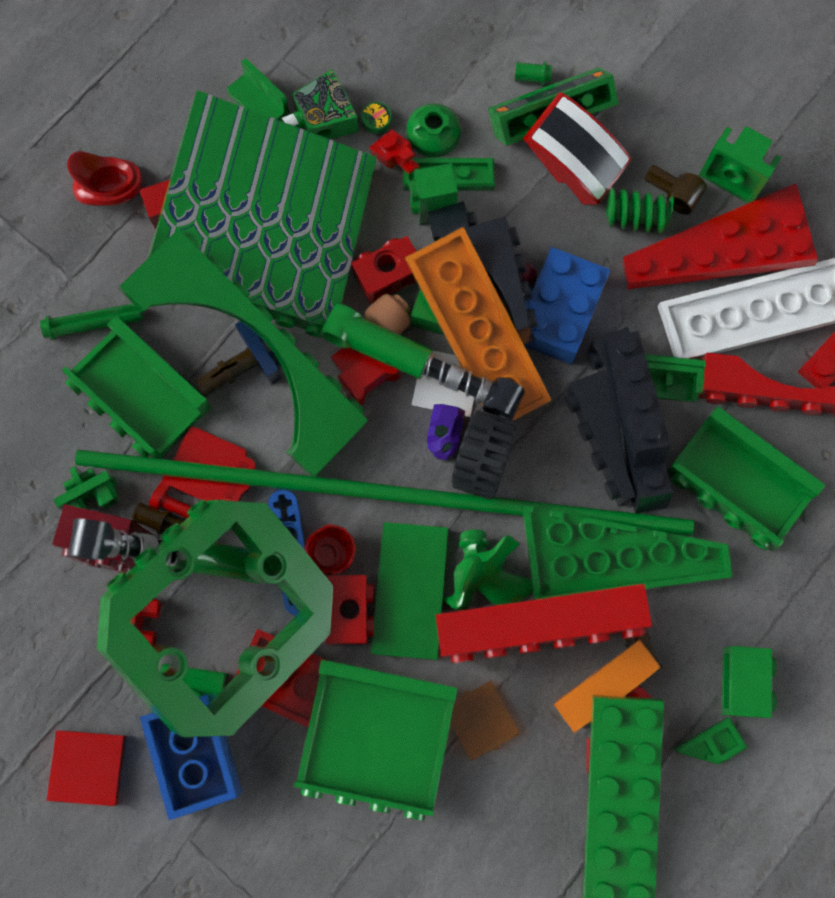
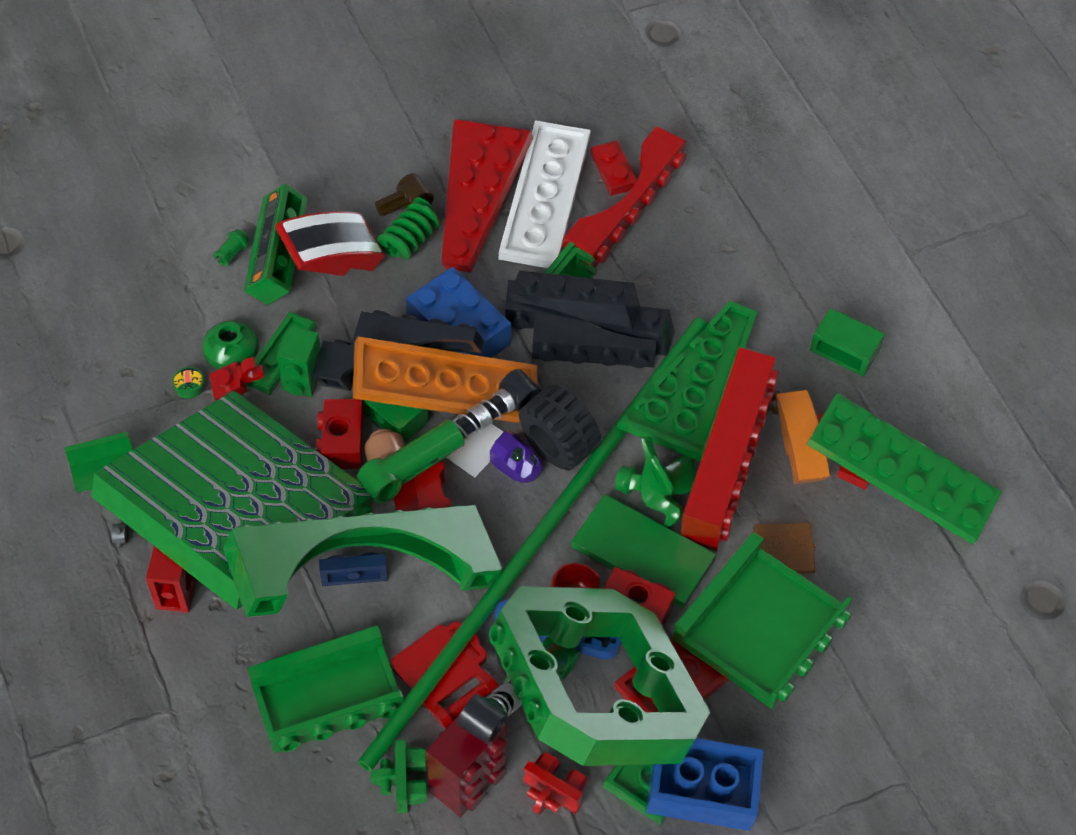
camera: 65 degrees left, 20 degrees down
green axle [40,303,144,341] -> none
red piece [67,151,143,206] -> none
dark brown pin [193,347,259,397] -> none
torso [282,69,359,139] -> none
green panel [667,406,826,551] -> none
green tile [674,717,748,765] -> none
green panel [698,126,782,203] -> none

